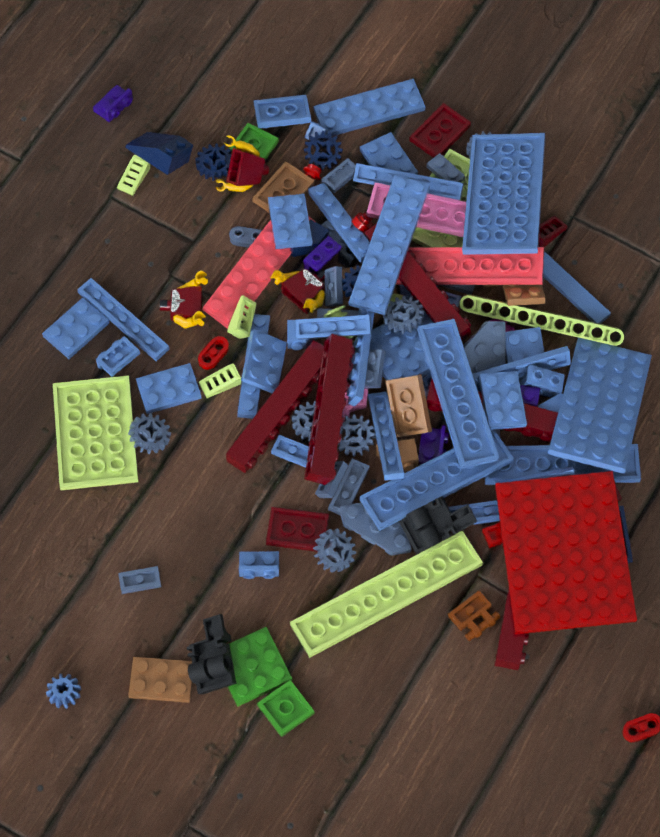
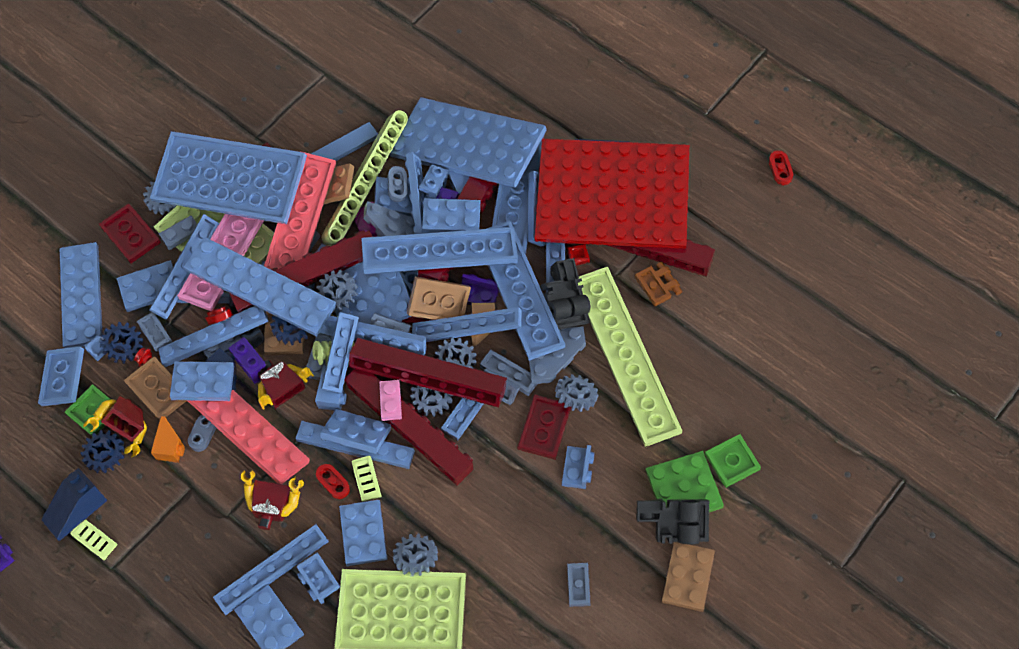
camera: 75 degrees left, 0 degrees up
yellowish green slope [227,295,257,339] -> none
sand blue plate [325,266,343,307] -> none
none -> orange slope [151,416,185,463]
none -> bright pink plate [379,380,402,421]
none -> sand blue plate [387,166,408,202]

